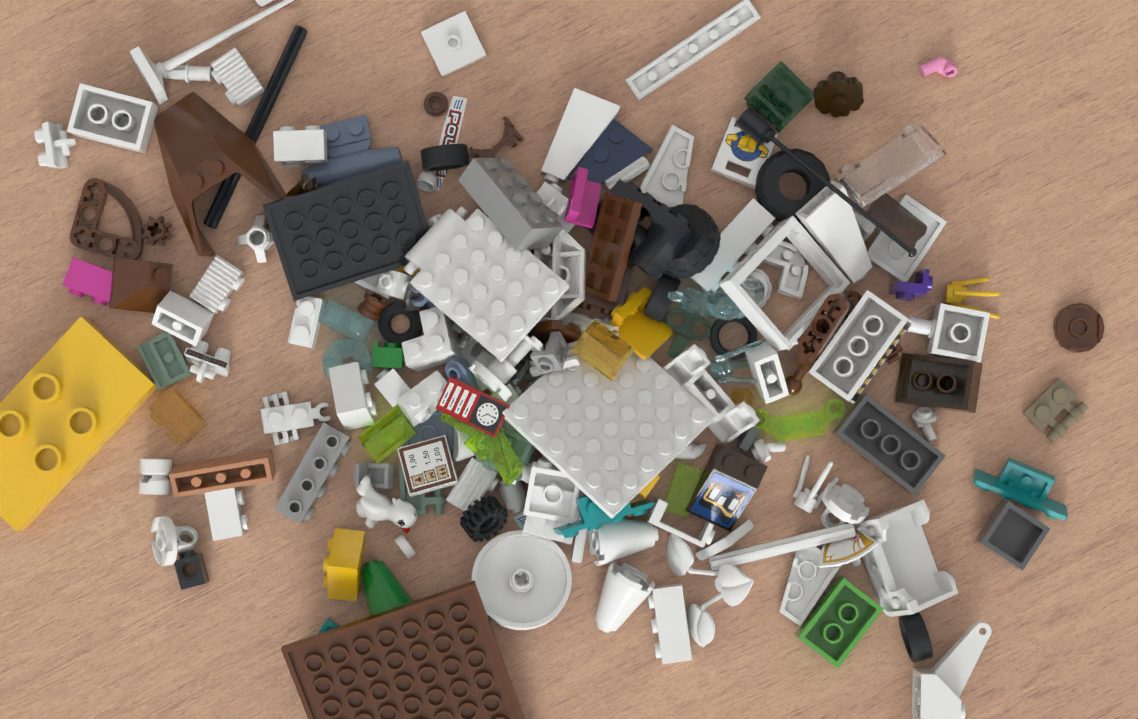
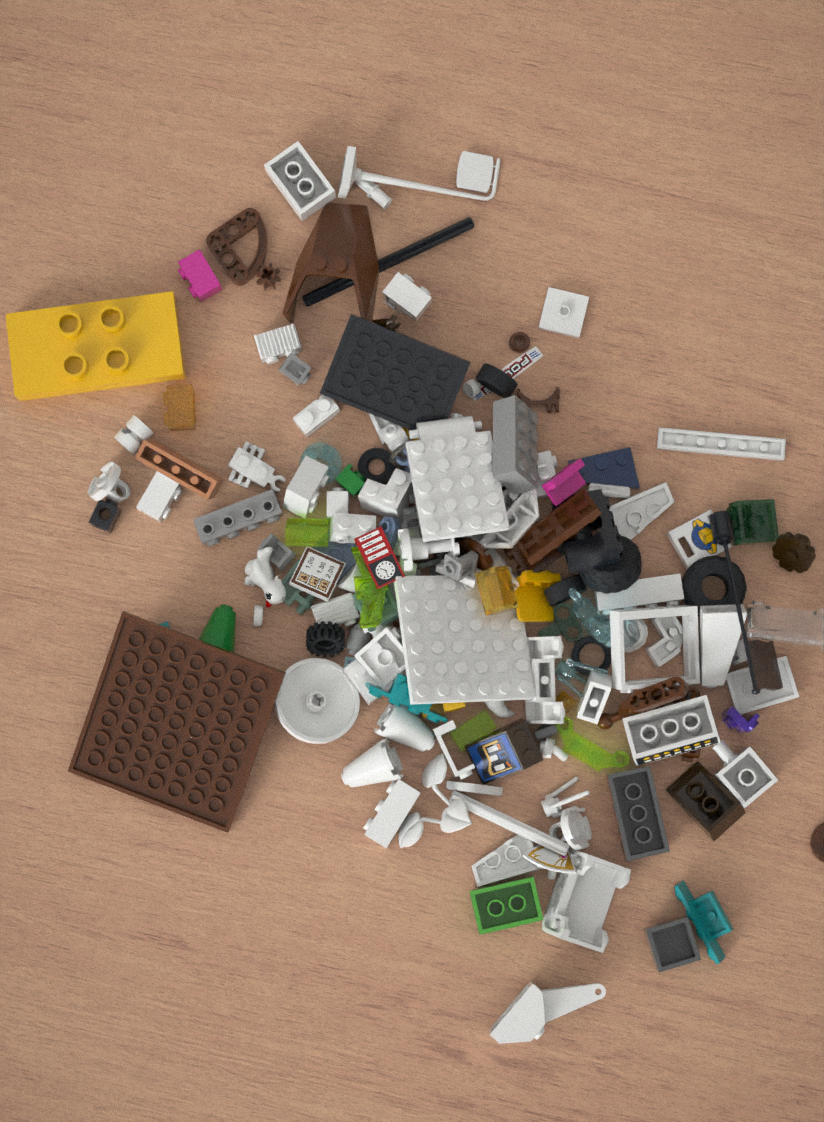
camera: 45 degrees right, 5 degrees down
white hips [34,122,76,169] -> none
reddish brown slope [109,259,173,313] -> none
sand green plate [137,332,192,391] -> none
white brick [151,290,214,346] -> none
white hips [184,340,231,383] -> none
white brick [211,47,265,108] -> none
white rock [238,215,275,263] -> none
sand blue plate [302,115,402,188] -> none
clear light blue brick [318,299,377,345] -> none
yellow brick [323,528,365,601] -> none
reddish brown wheel [357,290,388,321] -> none
white slope [541,88,620,184] -> none
white tile [572,514,587,563] -> none
black tyre [899,612,933,663] -> none
white plate [912,406,937,442] -> none
yellow plant [945,277,1000,319] -> none
dark tan plate [1022,378,1089,443] -> none
none -> light grey bracket [278,353,311,386]

